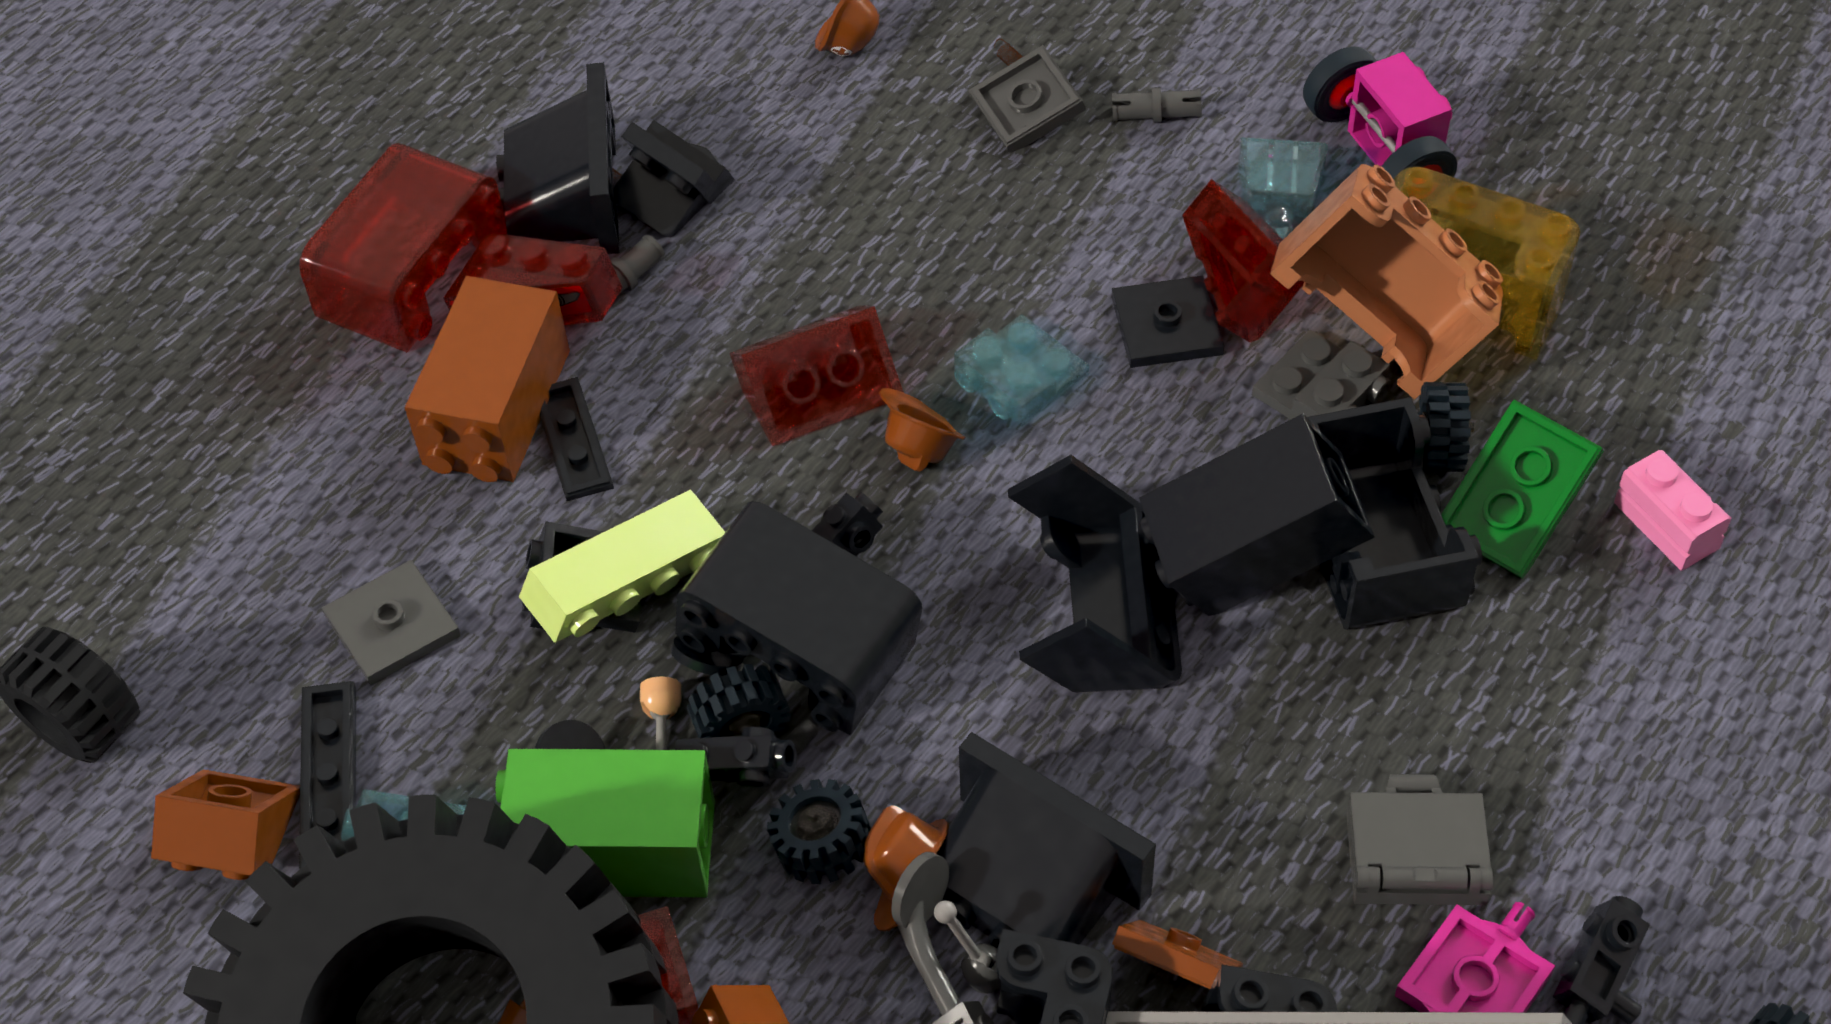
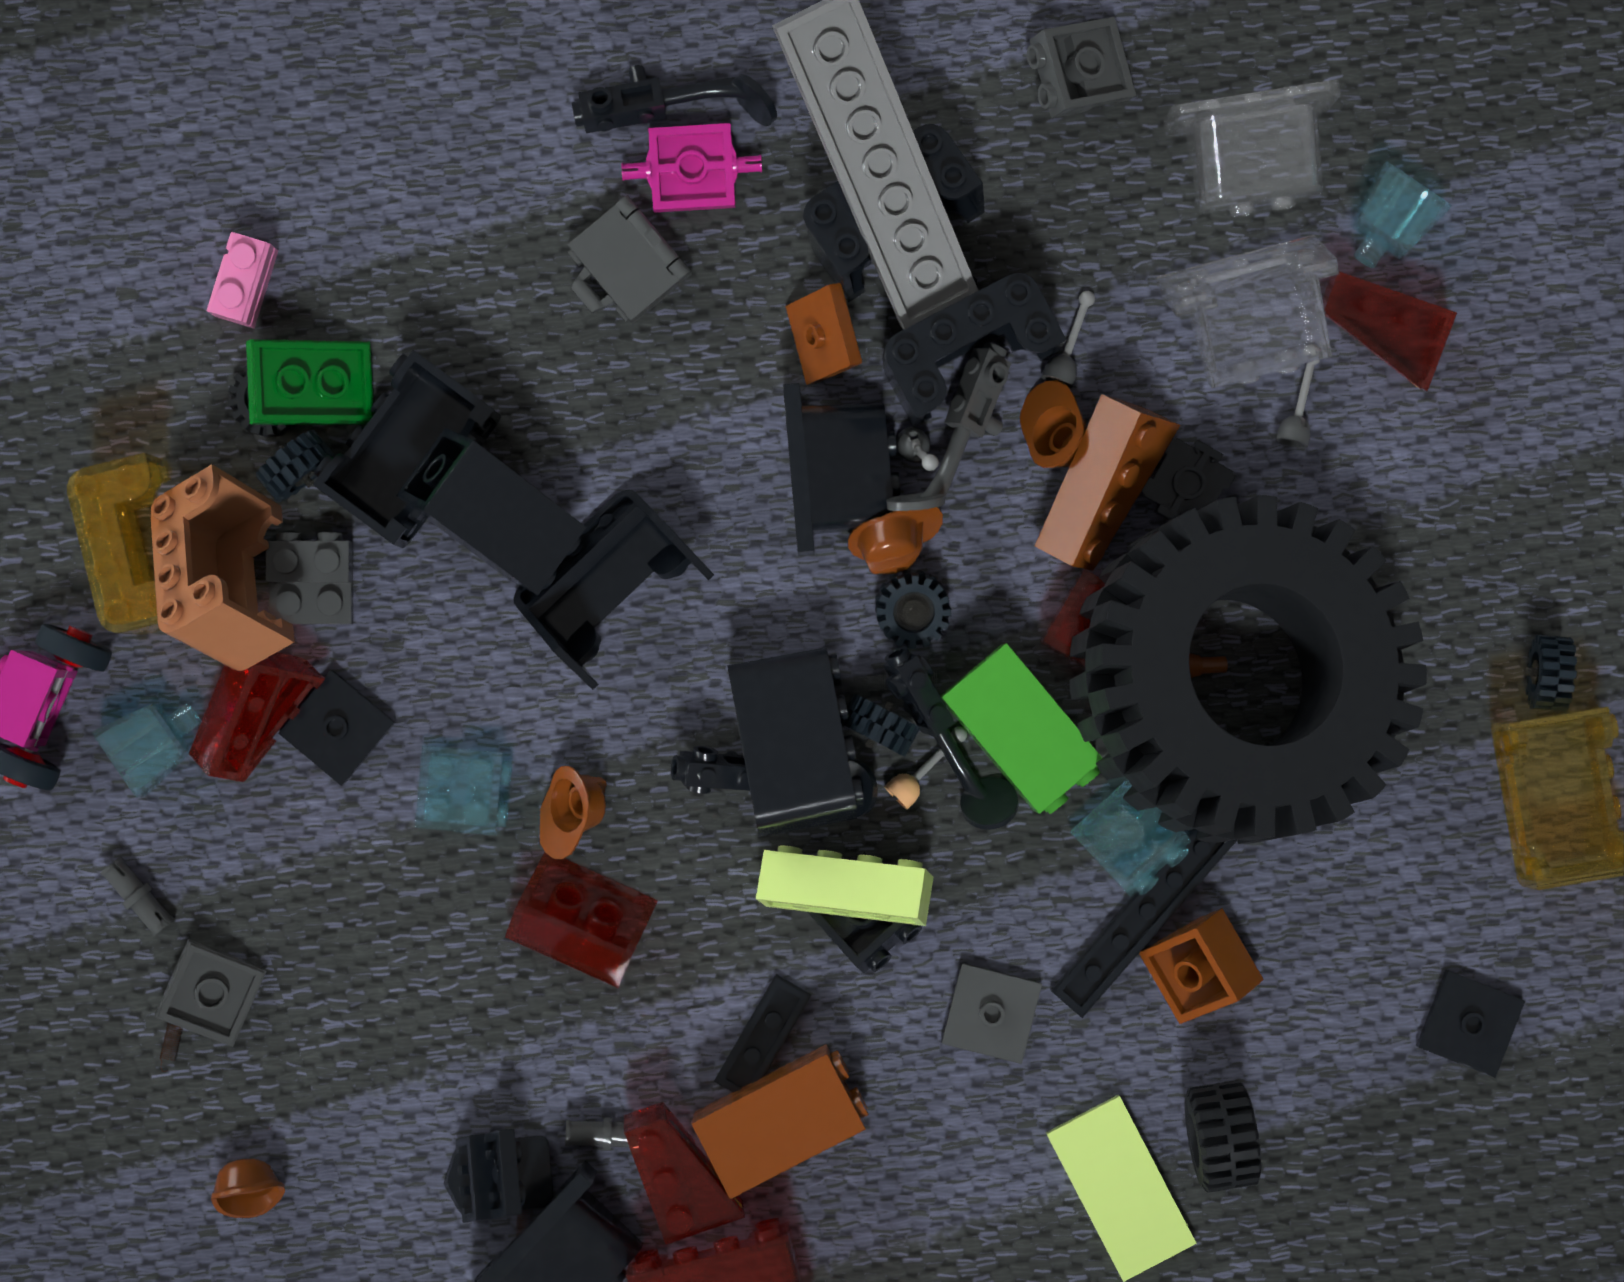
camera: 135 degrees left, 35 degrees up
none -> yellowish green tile [1046,1094,1197,1282]

